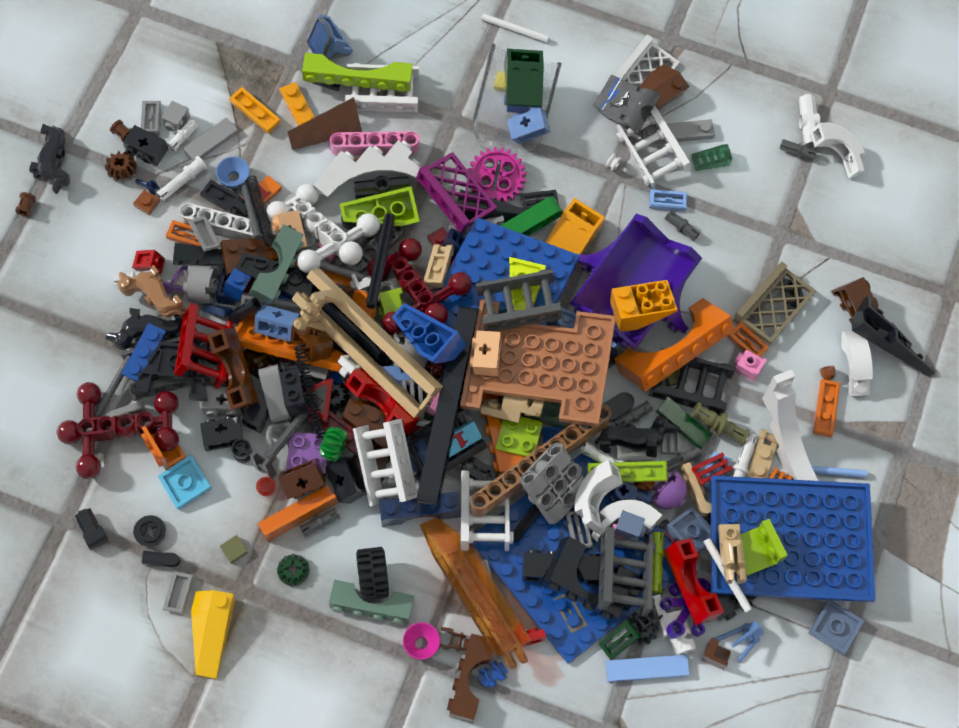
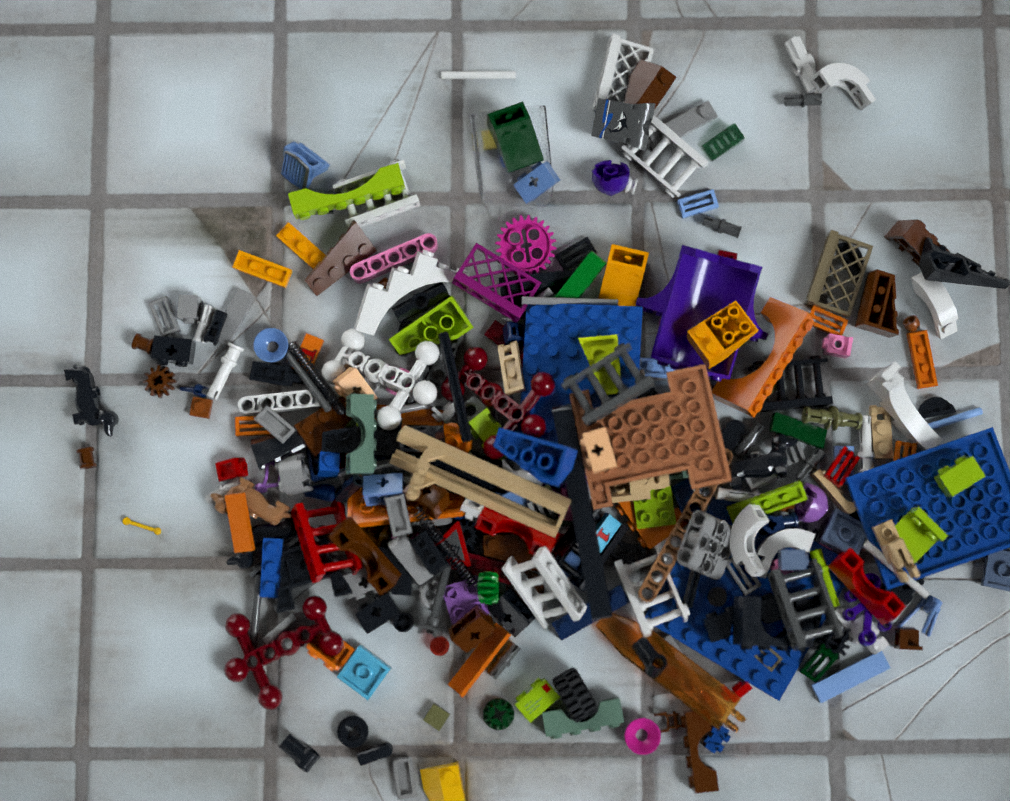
camera: 15 degrees left, 15 degrees up
none -> yellow hinge [123,517,161,535]
none -> black bar [204,310,228,346]
none -> orange tile [224,492,255,553]
none -> light grey tile [384,494,412,537]
none -> lime brick [515,677,560,723]
none -> light grey piece [521,297,618,306]
none -> dark purple cylinder [592,160,630,196]
none -> black piece [631,637,667,678]
none -> clear smoke plate [707,587,727,607]
none -> reddish brown wedge [855,269,899,338]
none -> black tile [918,397,956,419]
none -> lime brick [934,455,985,497]

